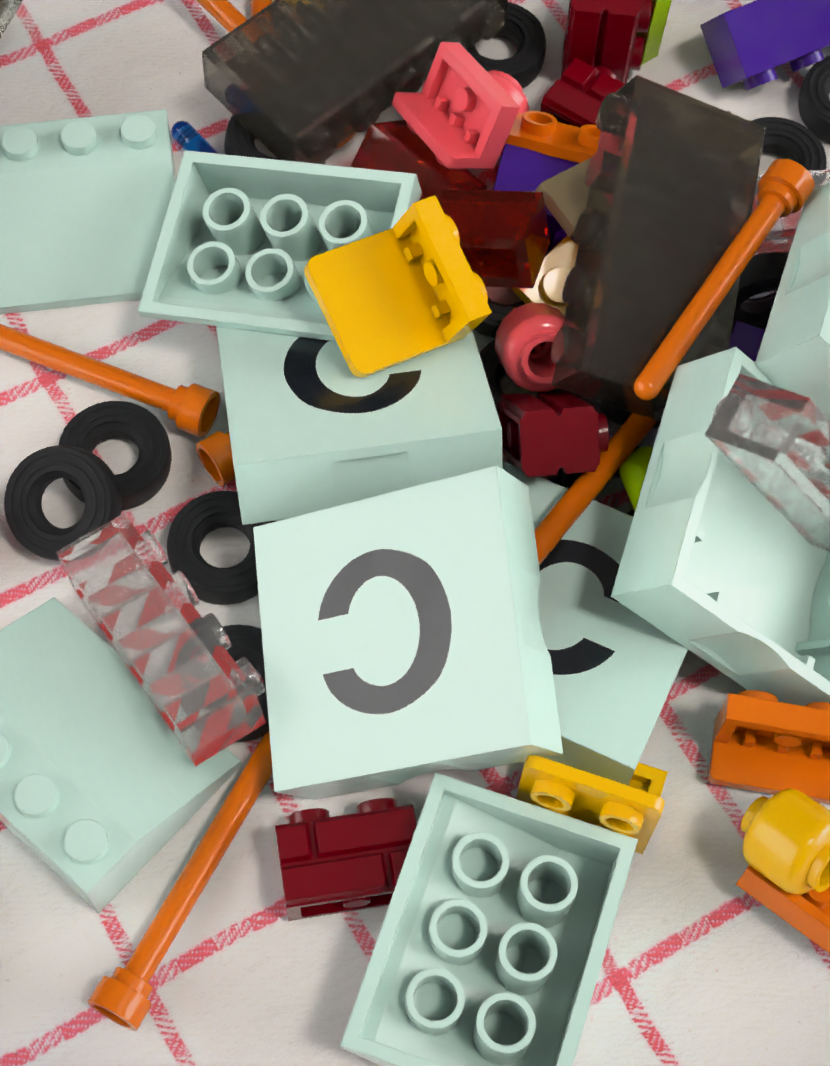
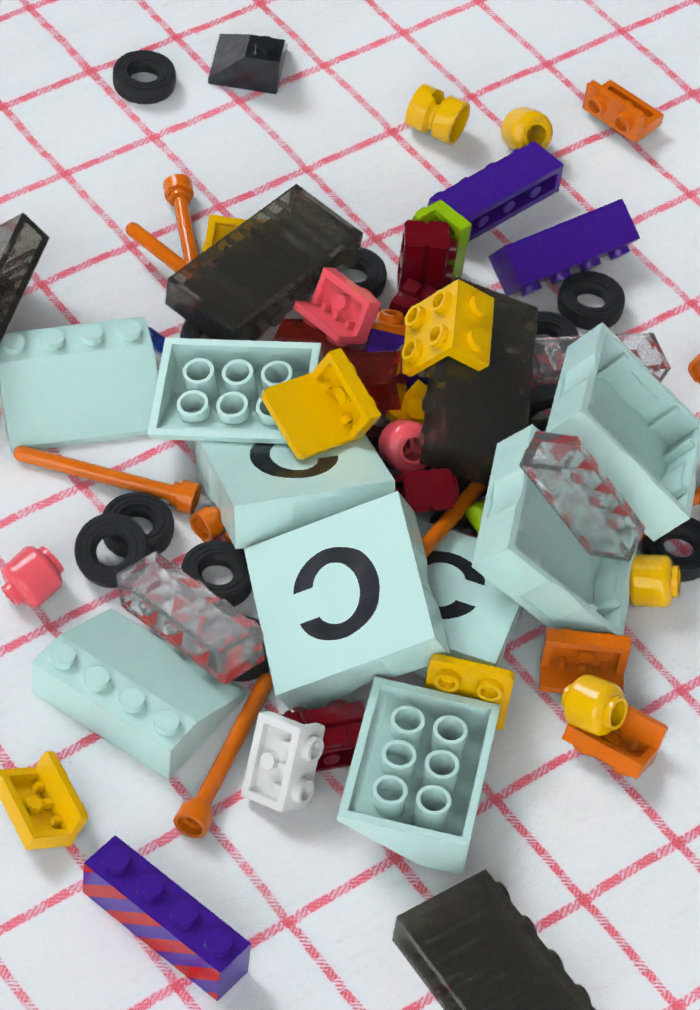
camera: 10 degrees left, 15 degrees down
orange piece [634,159,815,400] -> none
none -> white bracket [240,711,325,813]
none -> yellow bracket [401,279,495,377]

